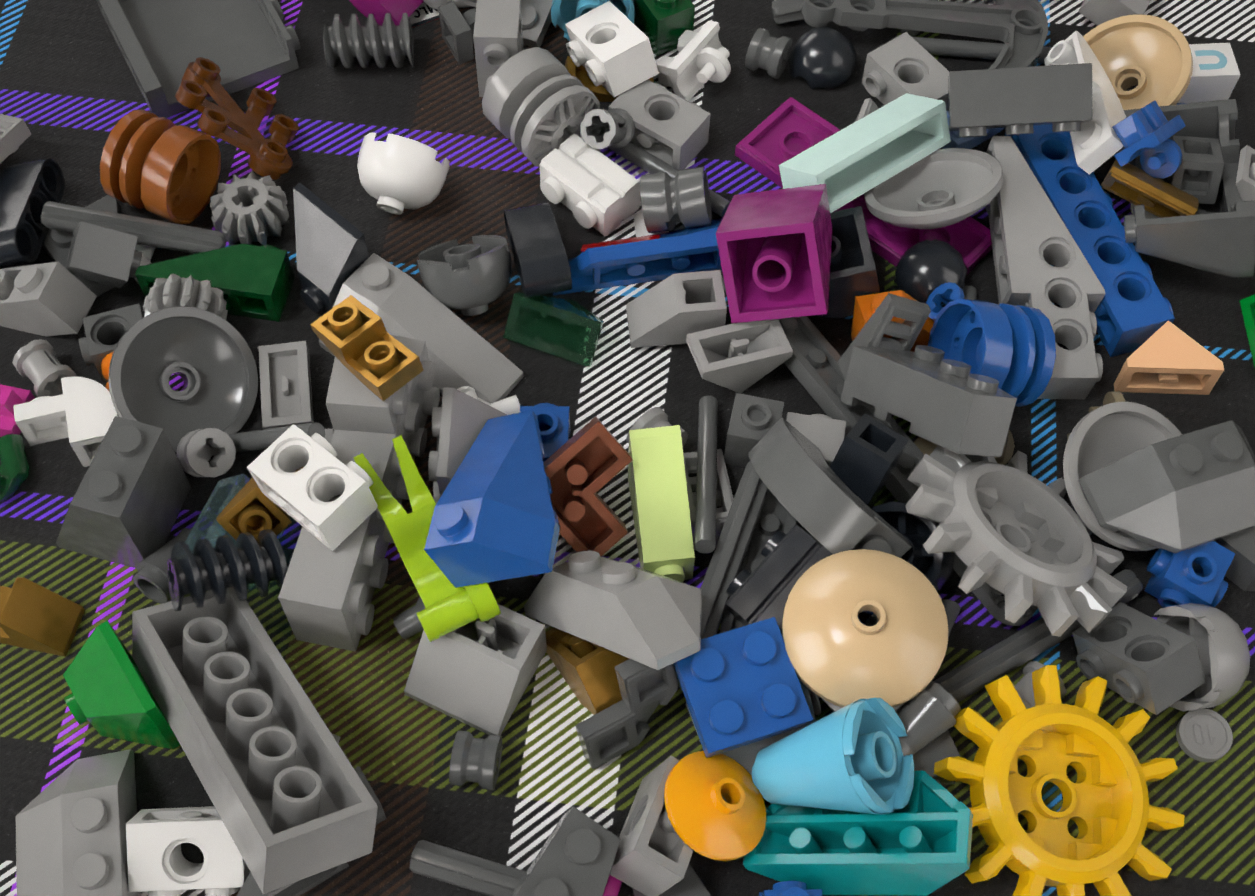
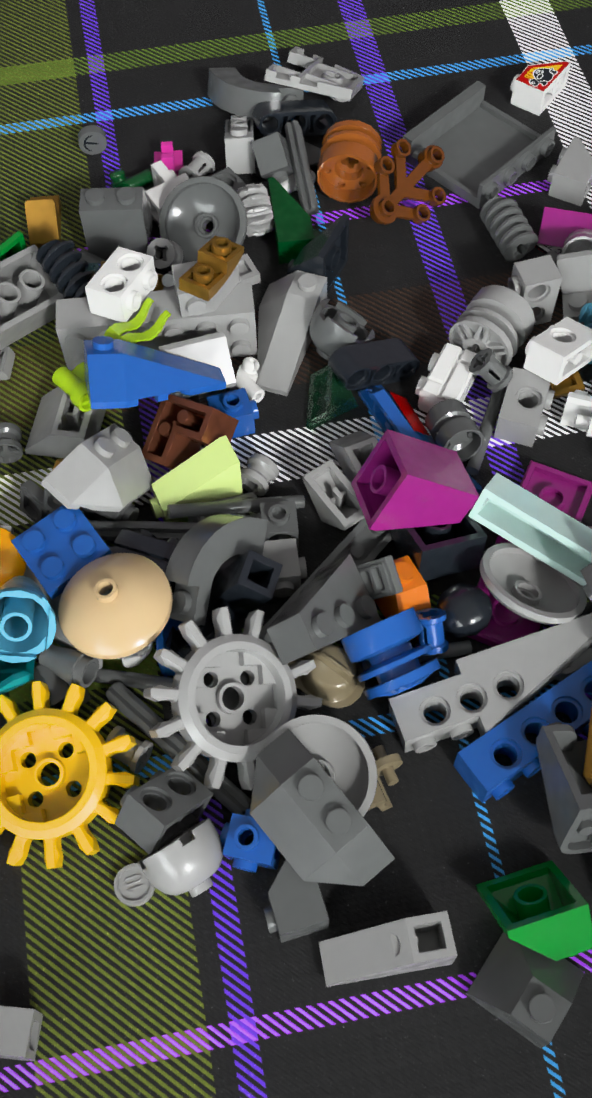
camera: 75 degrees right, 0 degrees up
light grey gear [210,171,289,245] -> none
white cylinder [357,132,450,215] -> none
light nougat slope [1114,320,1224,395] -> none

